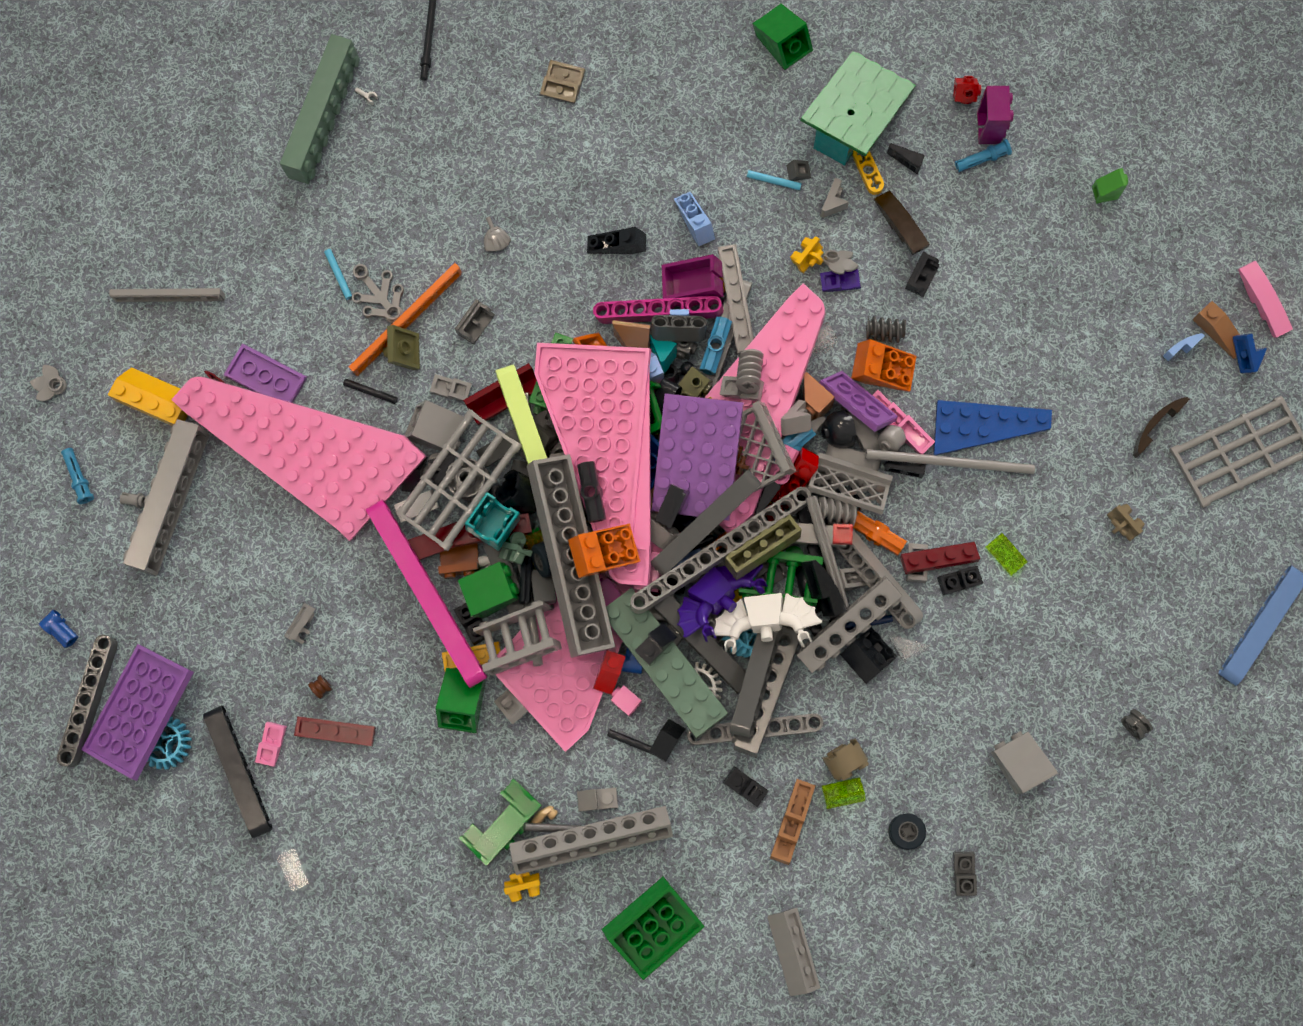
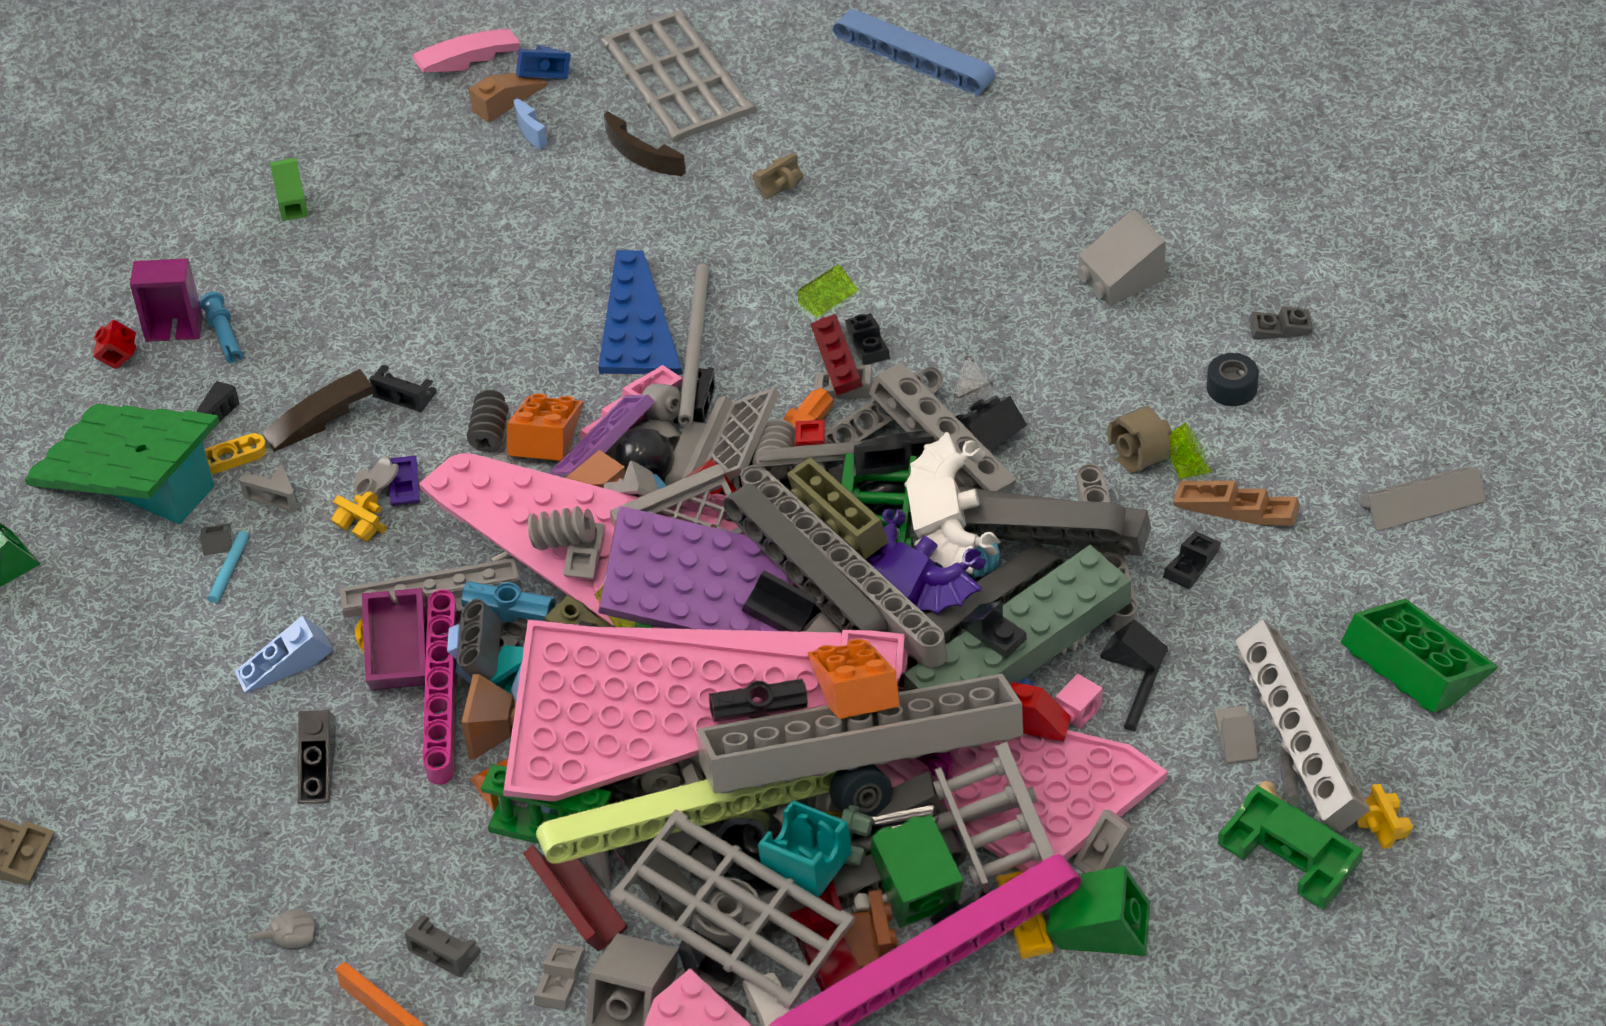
camera: 95 degrees left, 30 degrees down
dark grey wheel [1121,709,1153,740] -> none

